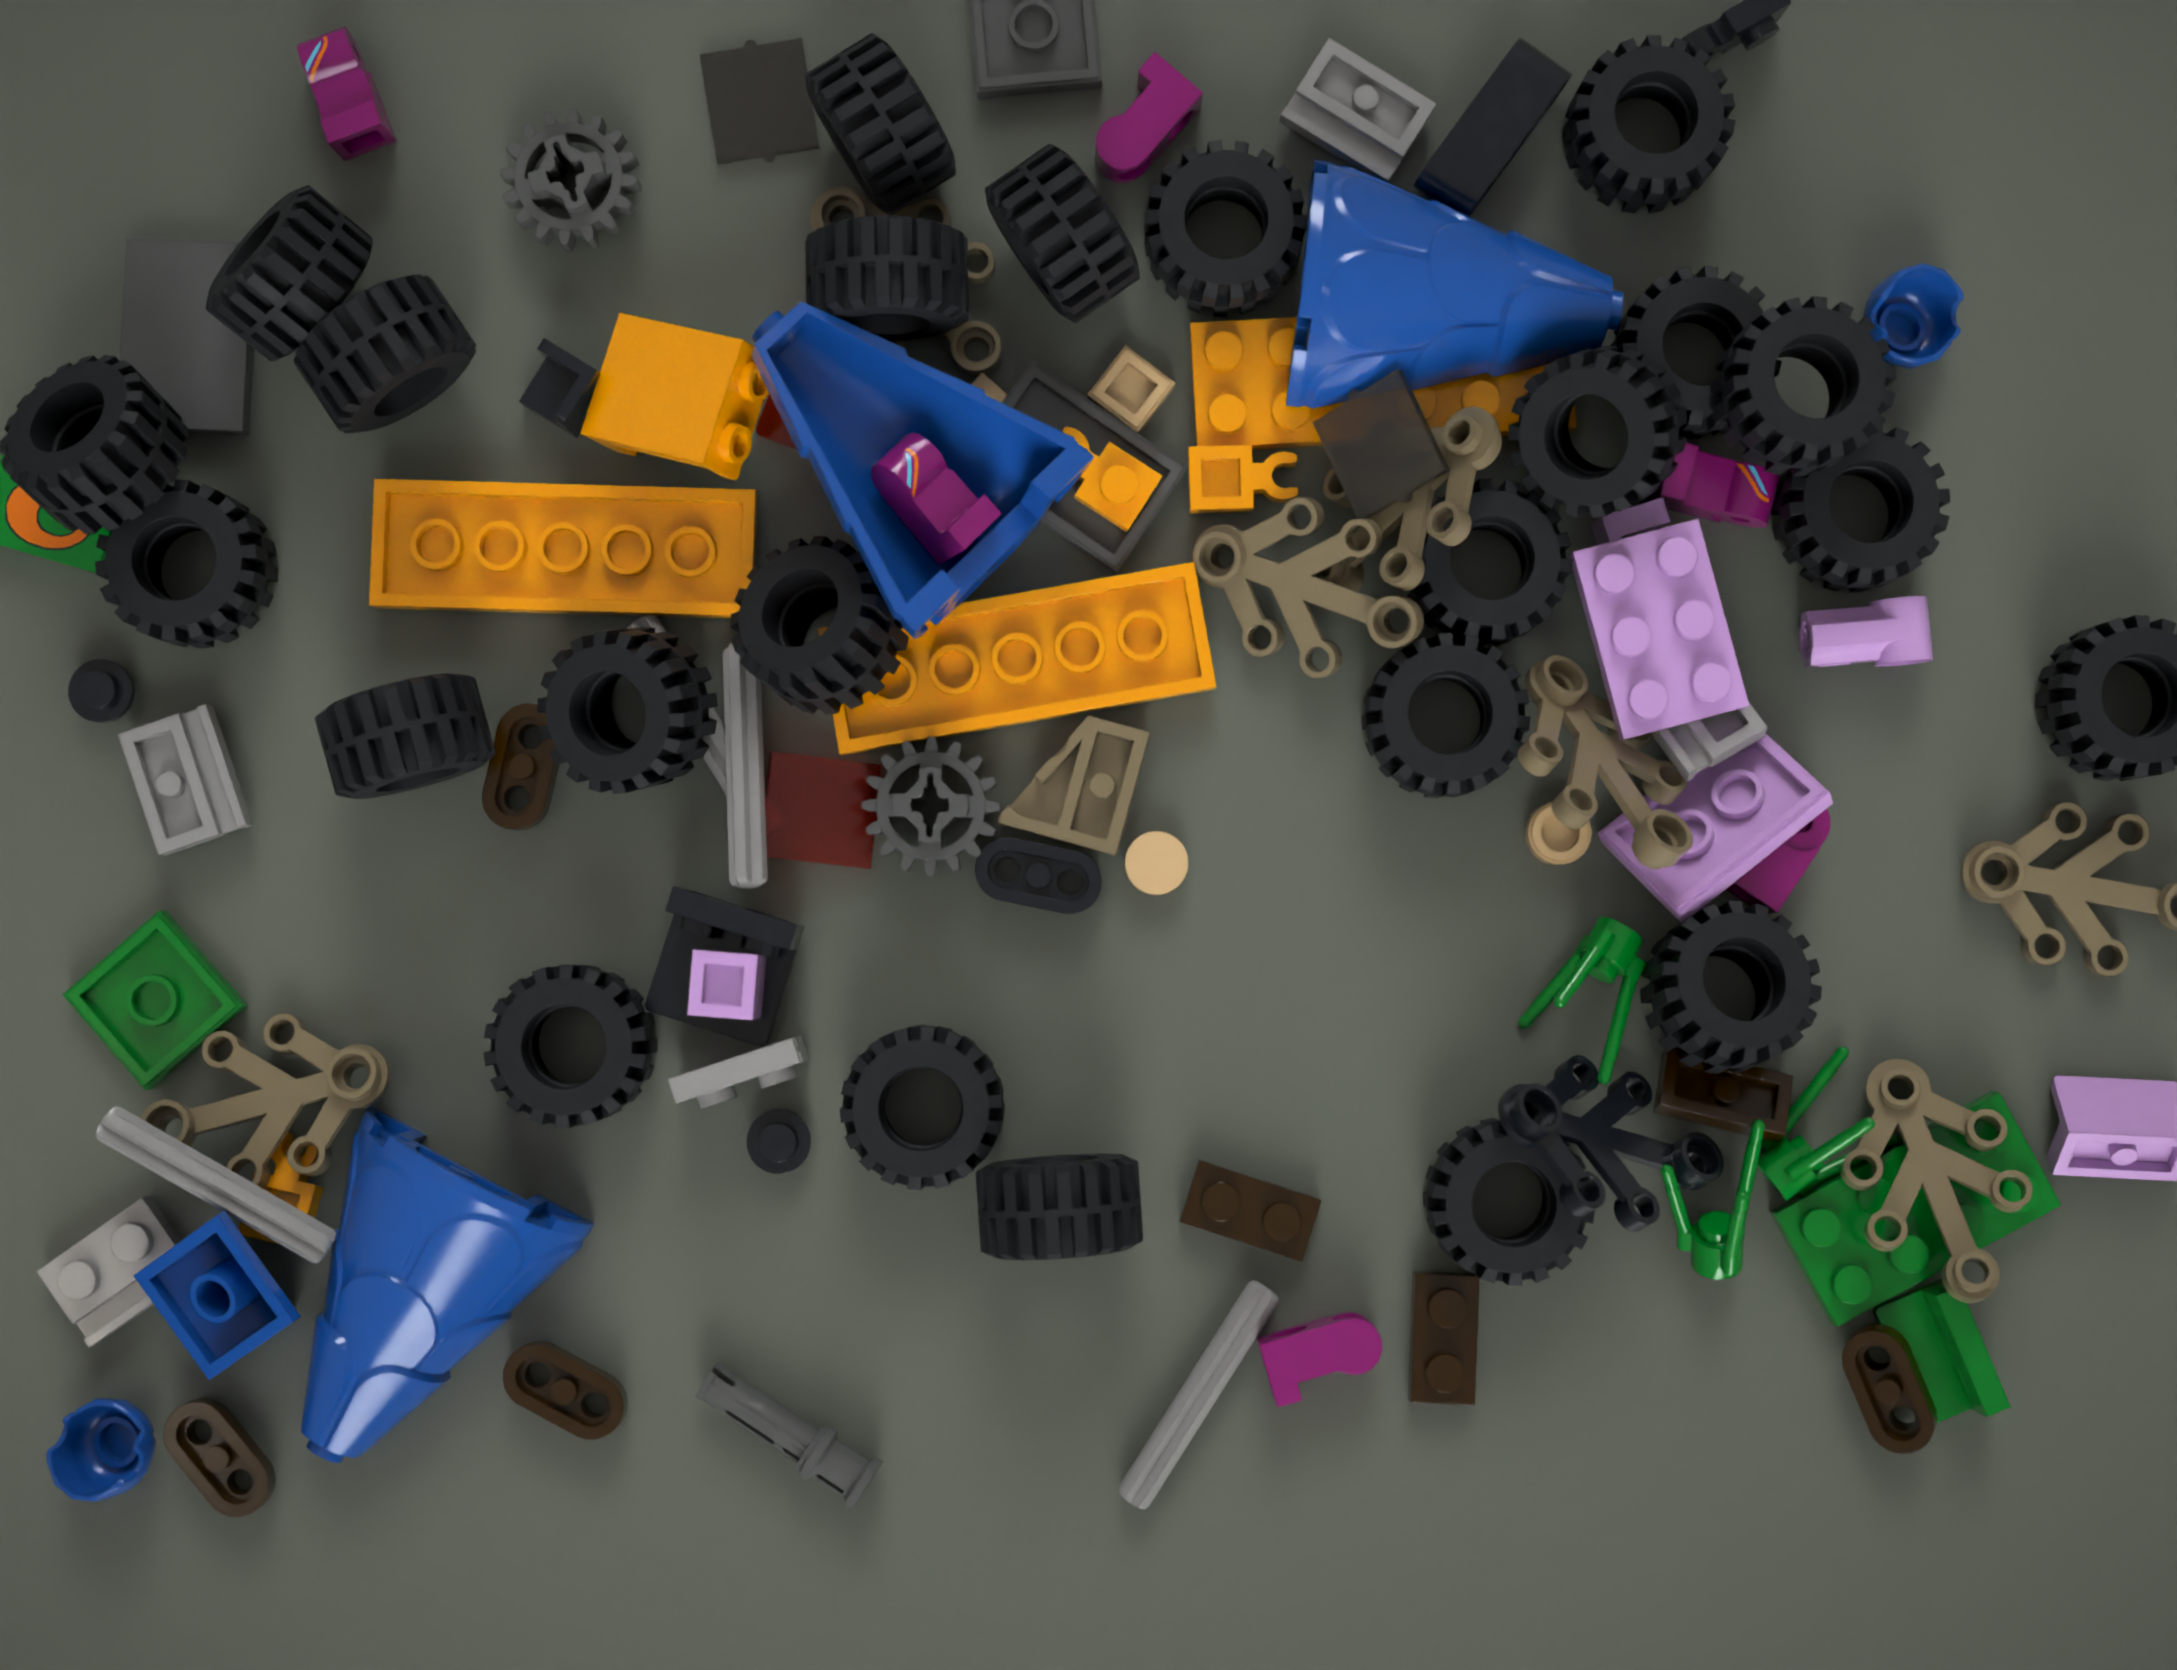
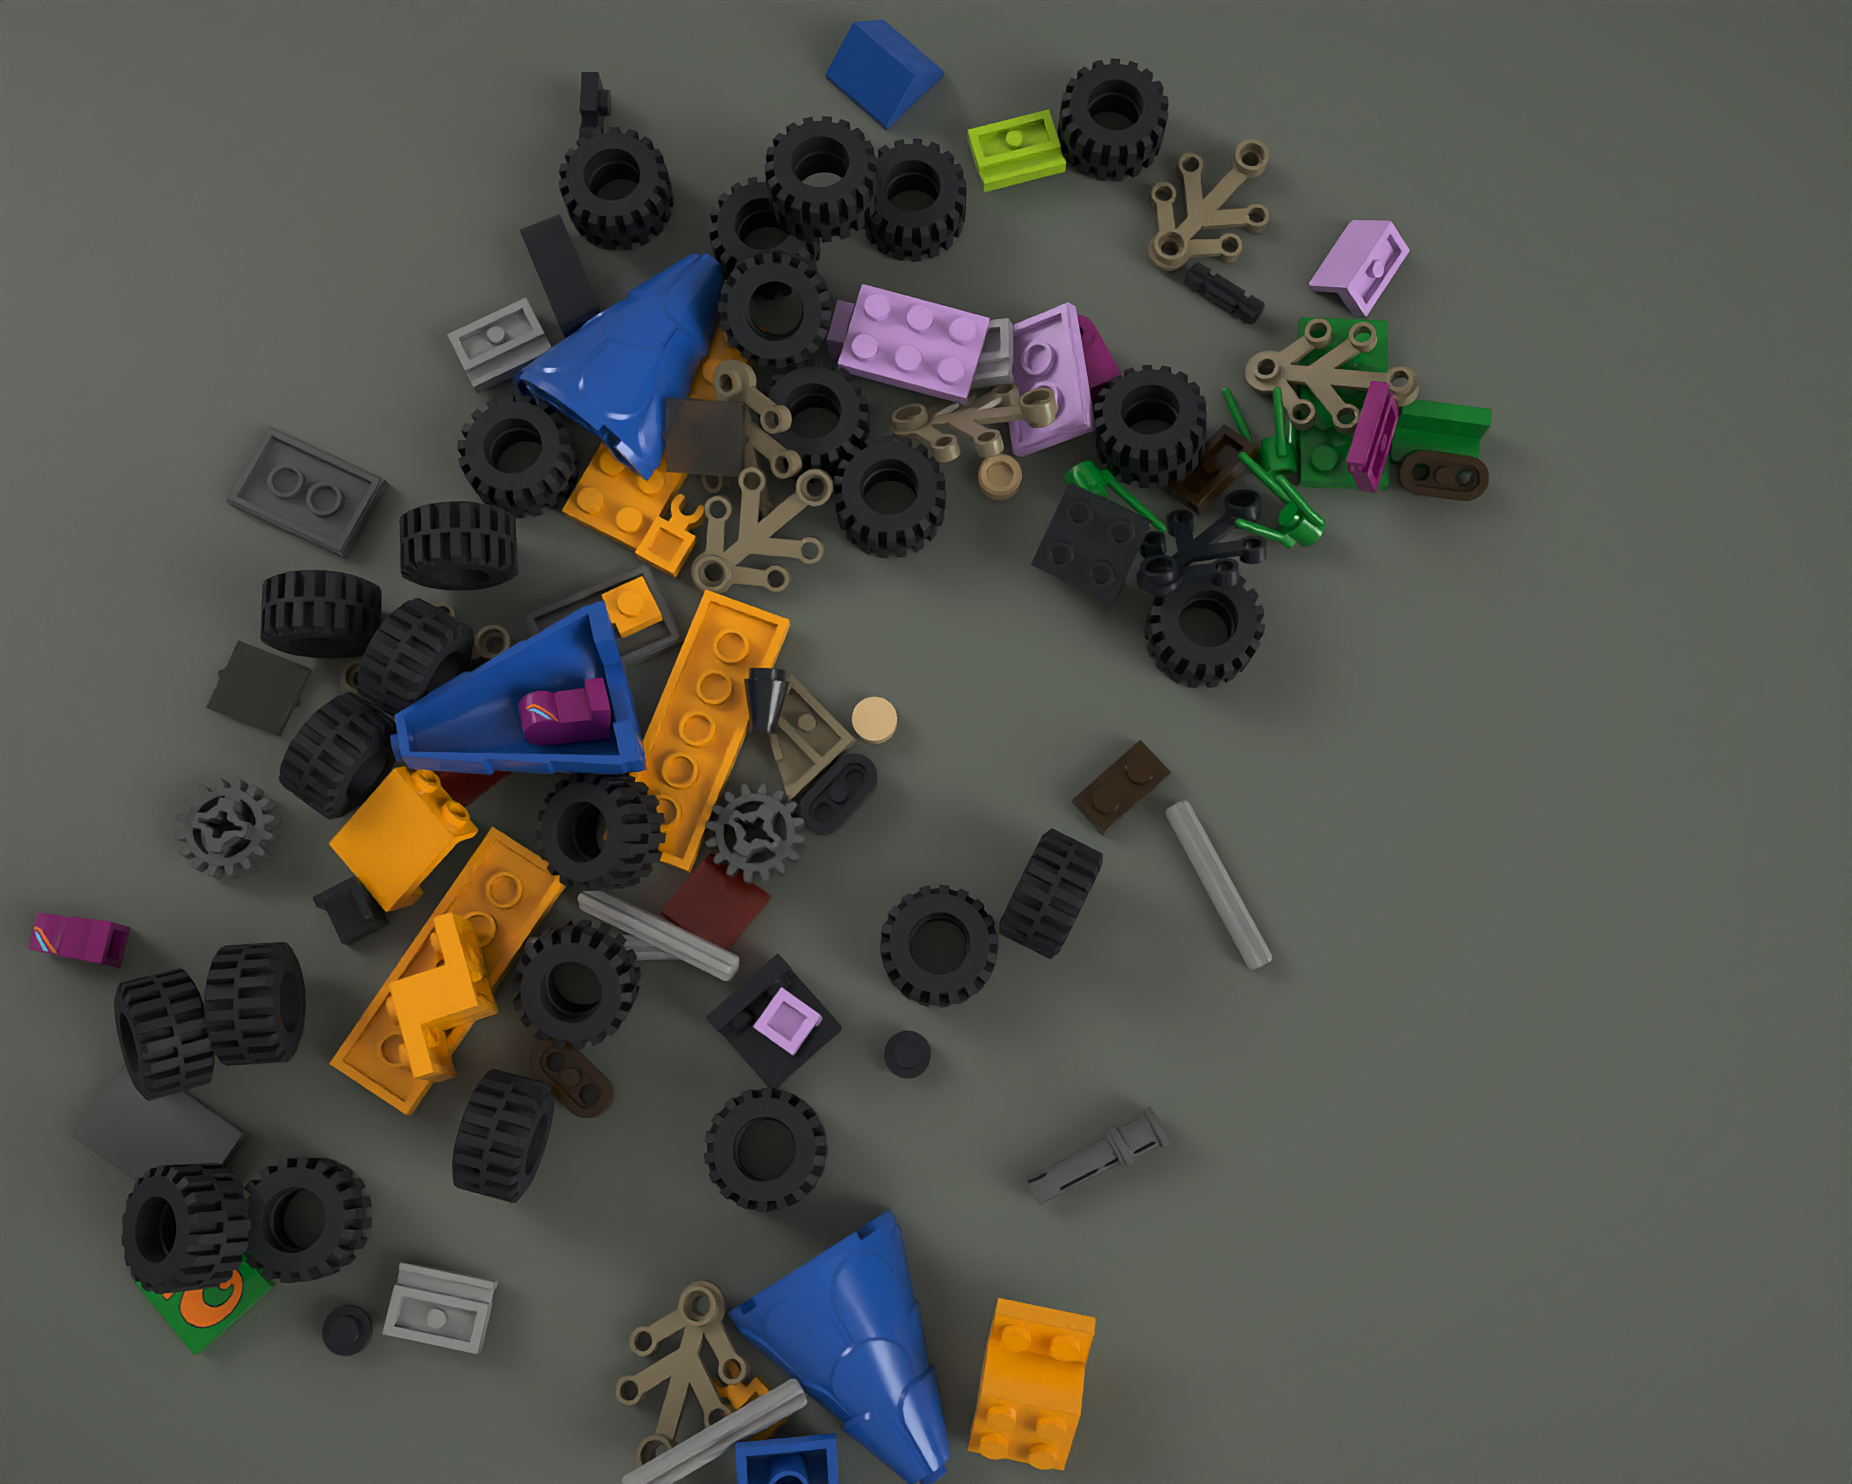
camera: 60 degrees left, 10 degrees down
green tile [62,910,248,1091] -> none
dark brown plate [503,1341,628,1440] -> none
light grey plate [668,1035,809,1109] -> none
tan tile [1087,345,1176,434] -> none
magenta leg [1095,52,1203,183] -> none
magenta leg [1256,1312,1382,1408] -> none
dark brown plate [1408,1271,1480,1406] -> none
magenta leg [1649,443,1780,528] -> none
lavender piece [1798,596,1933,667] -> none
blue hair [1863,263,1964,369] -> none
none -> black tyre [279,692,397,820]
none -> light orange bracket [386,912,499,1082]
none -> black cone [744,668,789,734]
none -> blue slope [826,20,944,130]
none -> lime plate [967,109,1066,192]
none -> light orange bracket [967,1298,1096,1471]
none -> black bracket [1031,483,1151,604]
none -> black axle [1184,262,1265,325]
none -> magenta plate [1346,381,1400,493]

